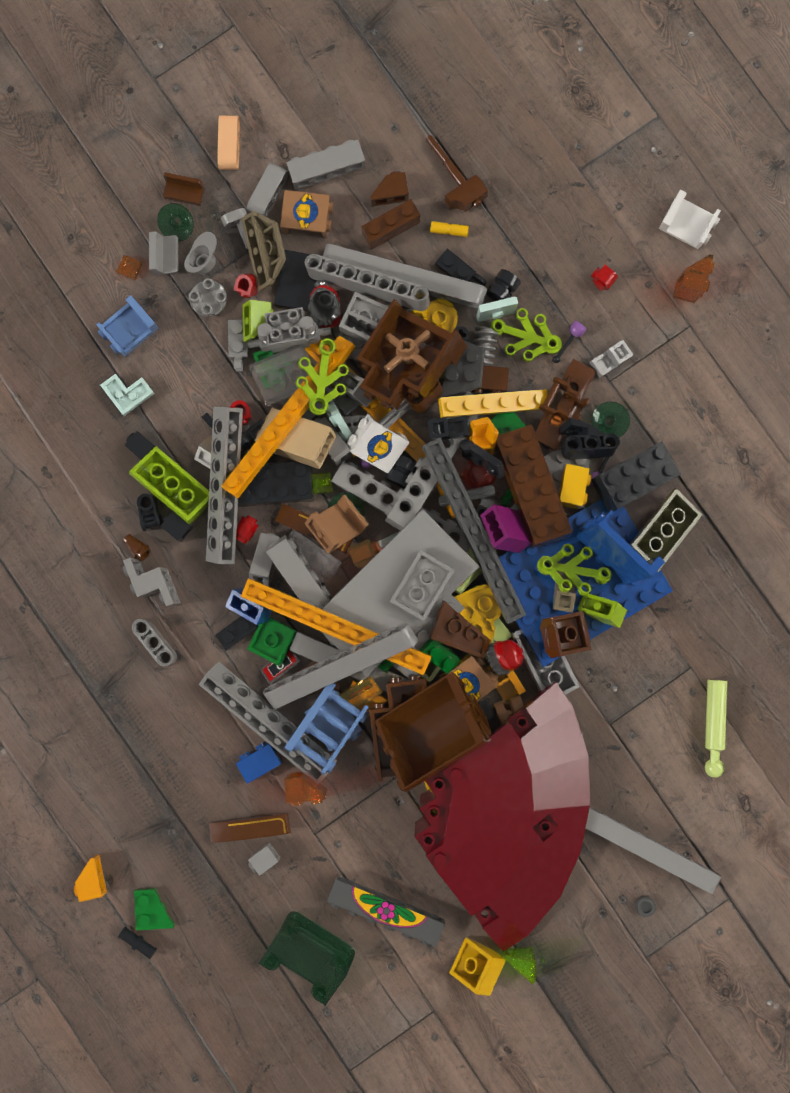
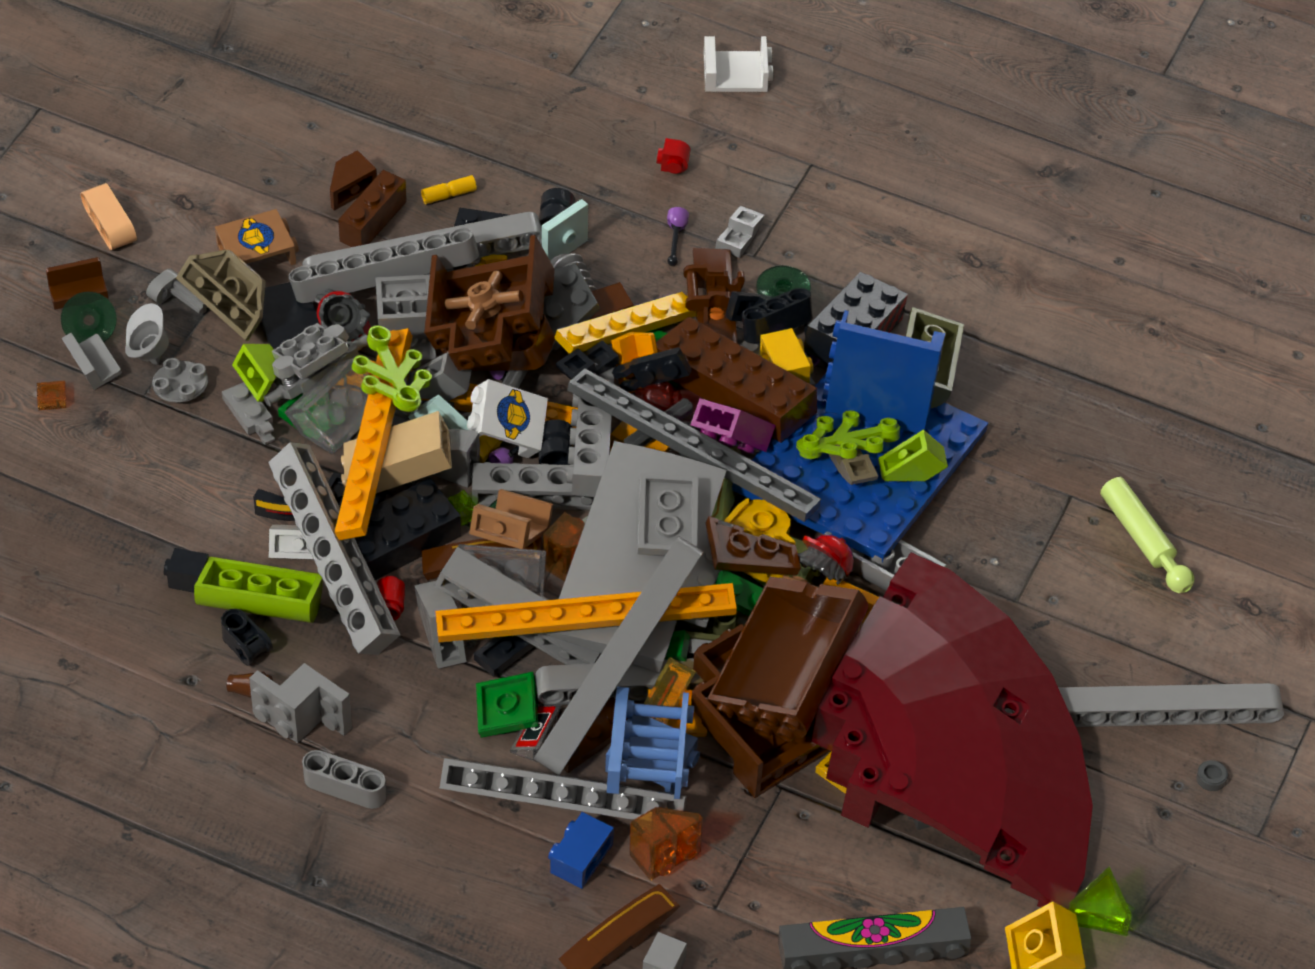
camera: 35 degrees left, 35 degrees down
medium blue panel [96,295,159,357] -> none
light aqua plate [100,374,155,416] -> none
black brick [160,511,194,542] -> none
black plate [215,616,257,651] -> none
blue brick [225,588,272,625] -> none
red plate [234,273,258,298] -> none
light grey beam [246,162,289,217] -> none
light grey brick [286,140,366,190] -> none
reddish brown piece [426,135,488,212] -> none
lime plant [490,308,562,362] -> none
reddish brown slope [539,611,592,658] -> none
clear orange slope [673,254,715,303] -> none

